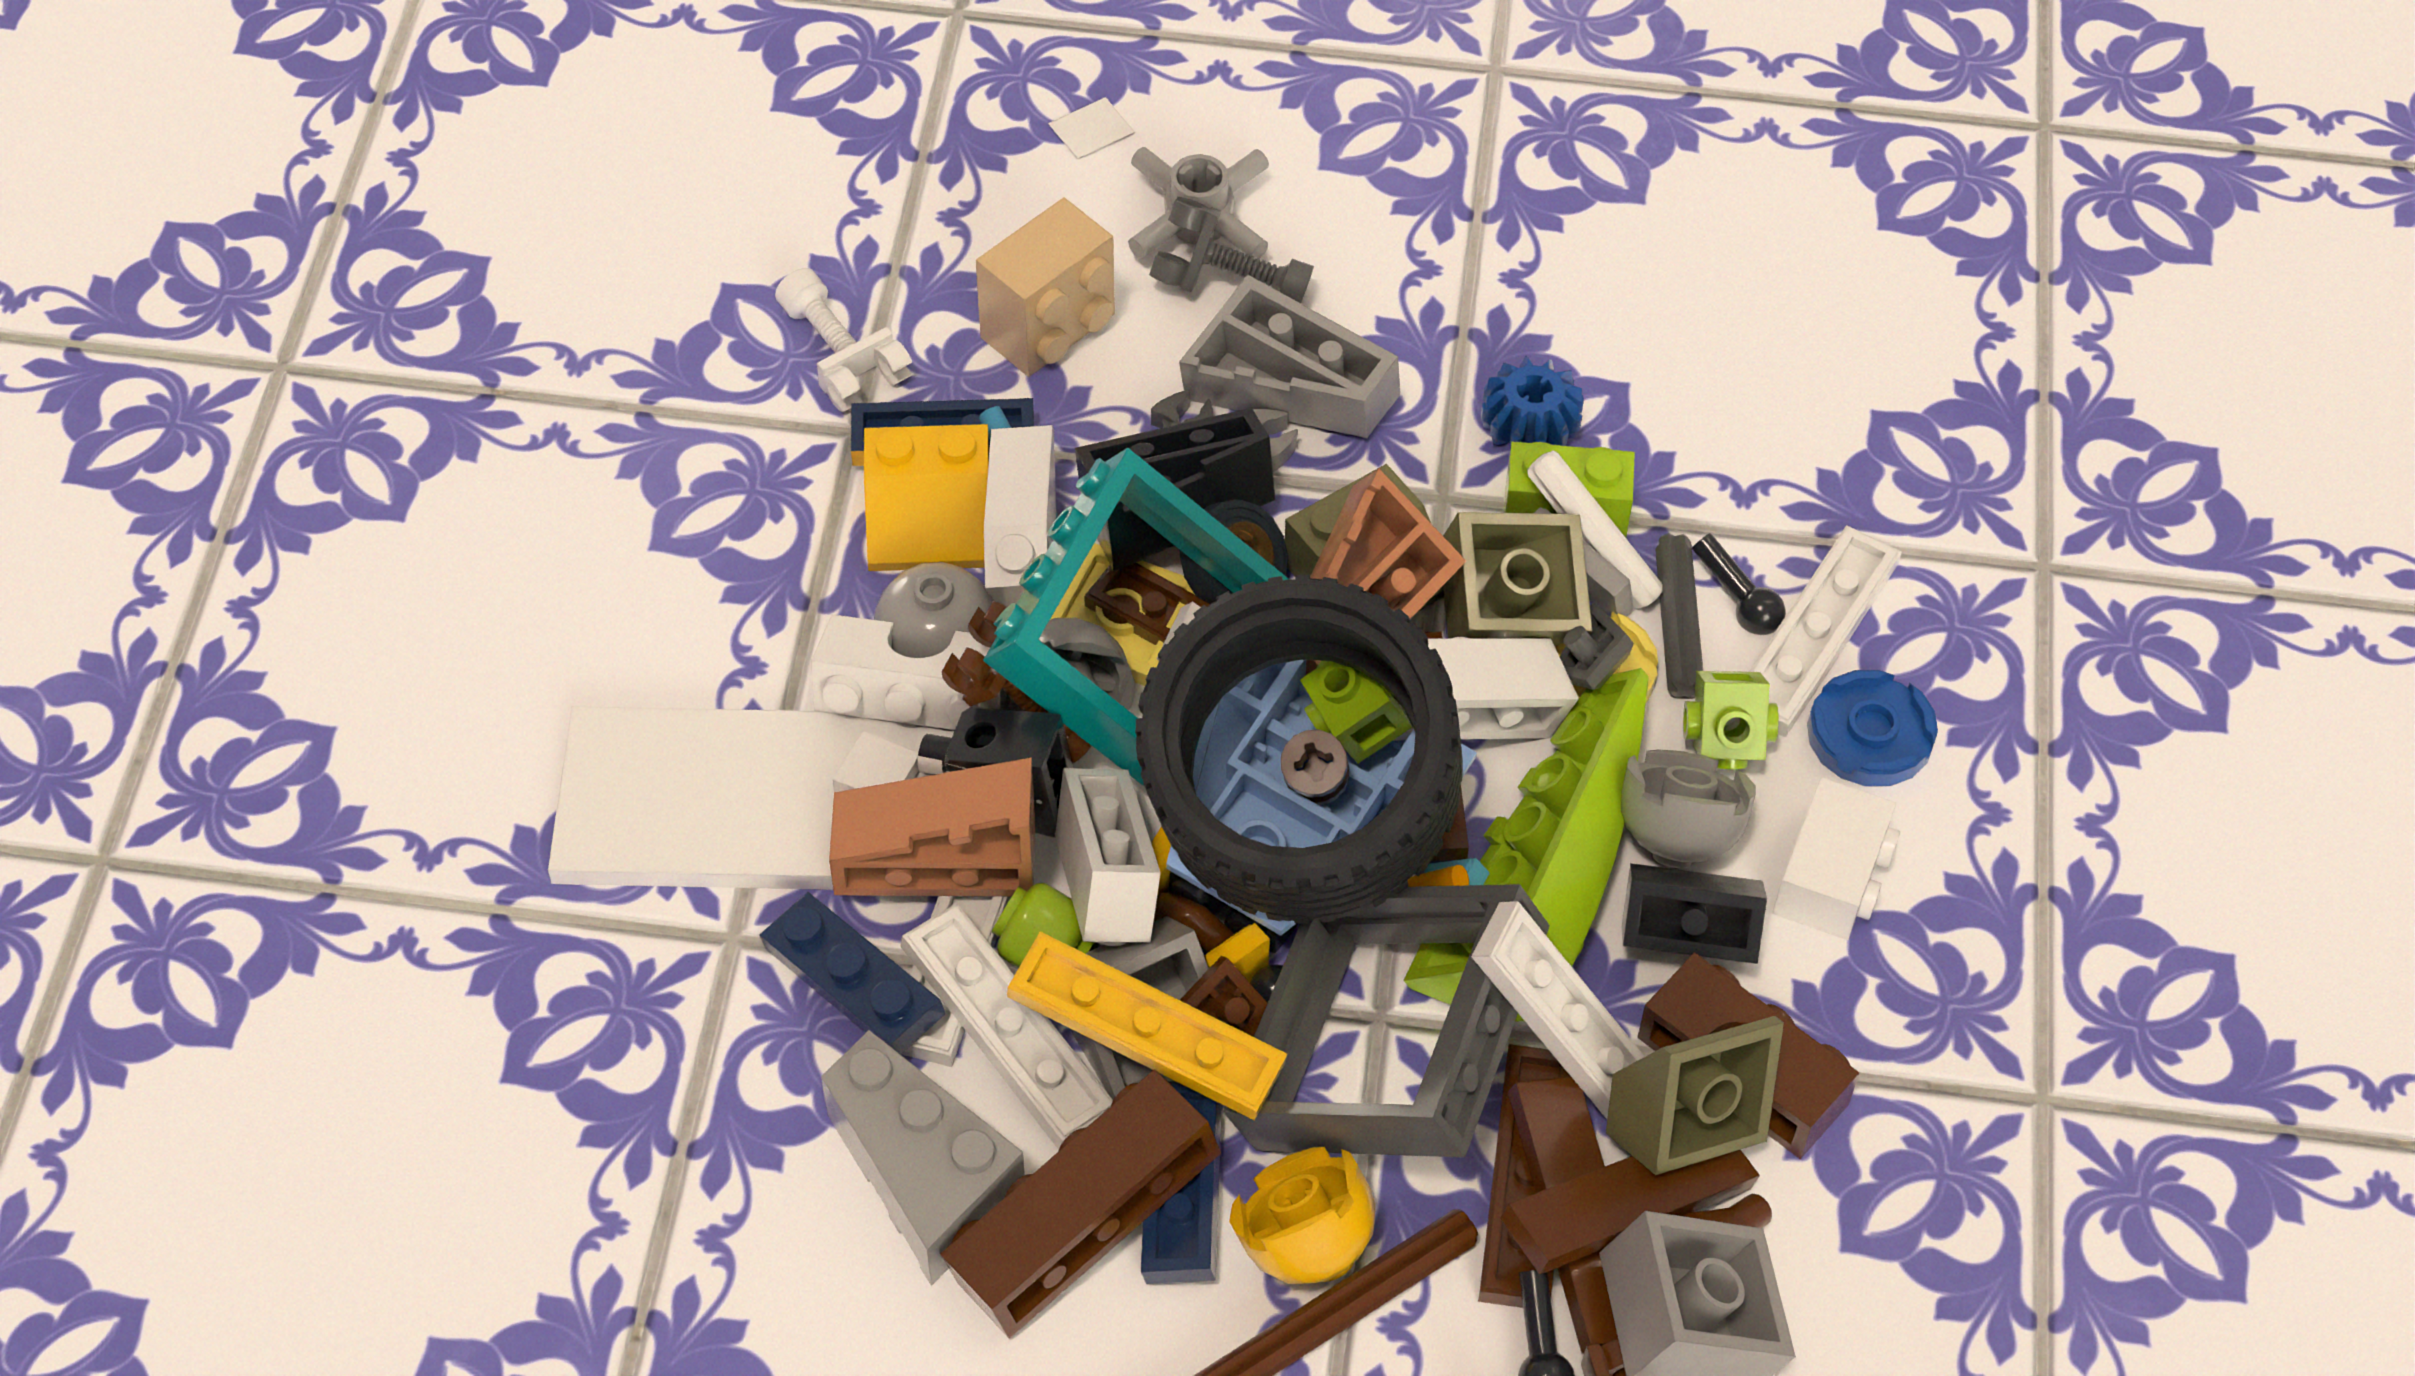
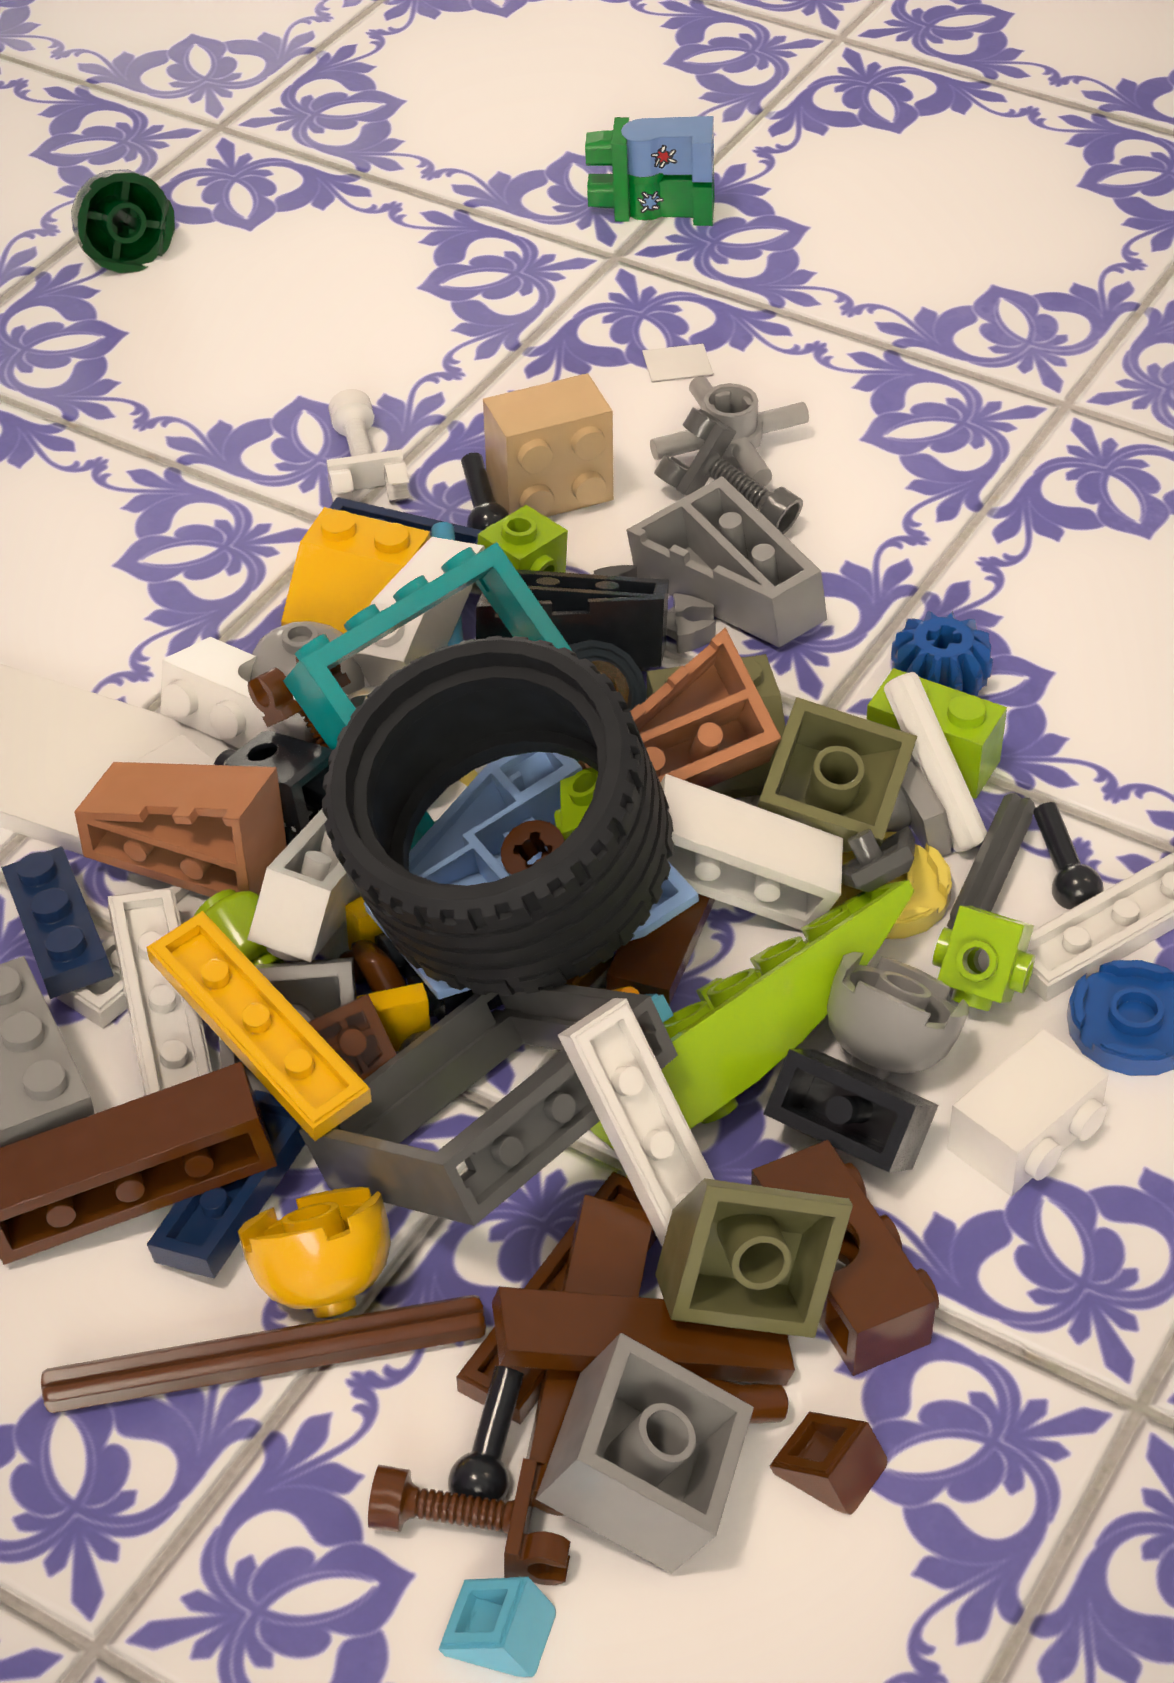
camera: 25 degrees right, 10 degrees down
none -> dark green cylinder [71,169,175,273]
none -> black bar [461,453,509,530]
none -> lime brick [477,505,568,573]
none -> reddish brown slope [769,1411,888,1515]

